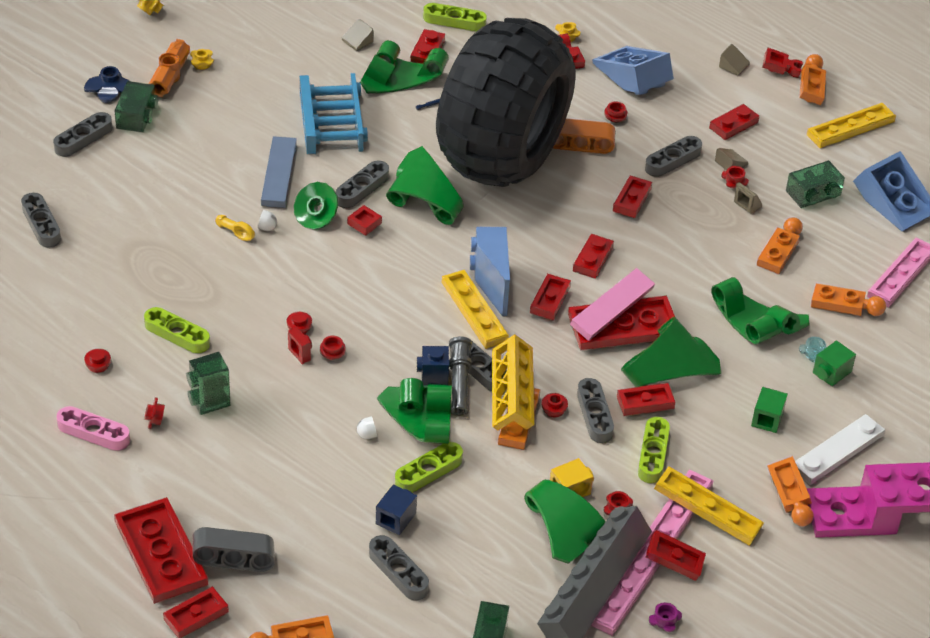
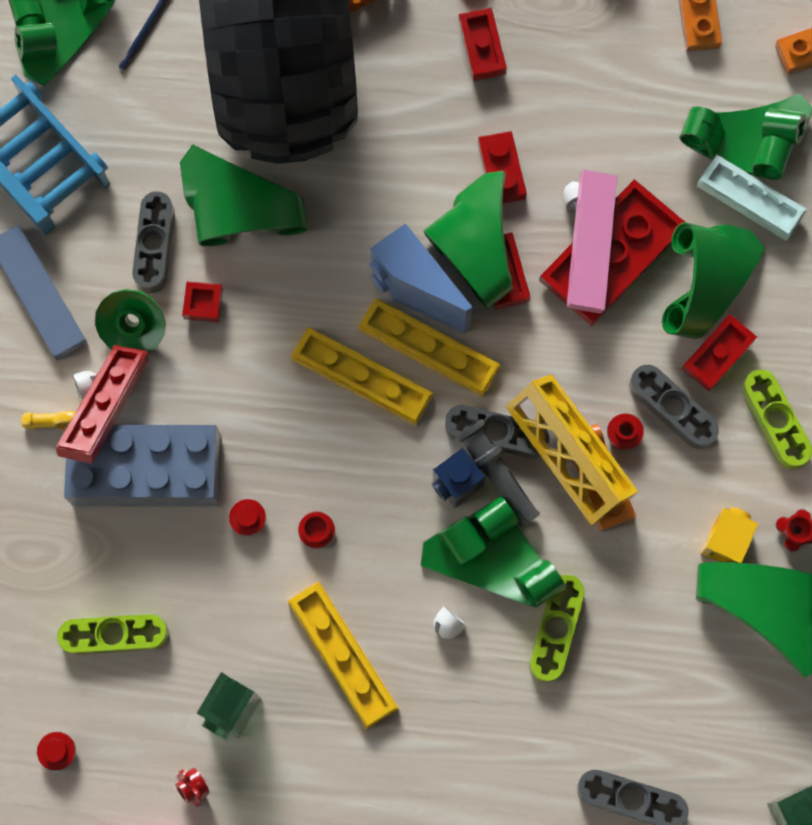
camera: 30 degrees left, 30 degrees up
red plate [288,327,312,364] -> none
dark blue brick [375,484,417,535] -> none
none -> red tile [56,345,149,464]
none -> sand blue brick [64,425,221,506]
none -> yellow tile [287,581,399,730]
none -> yellow tile [290,327,434,426]
none -> green panel [423,171,514,309]
none -> light aqua plate [697,155,807,241]

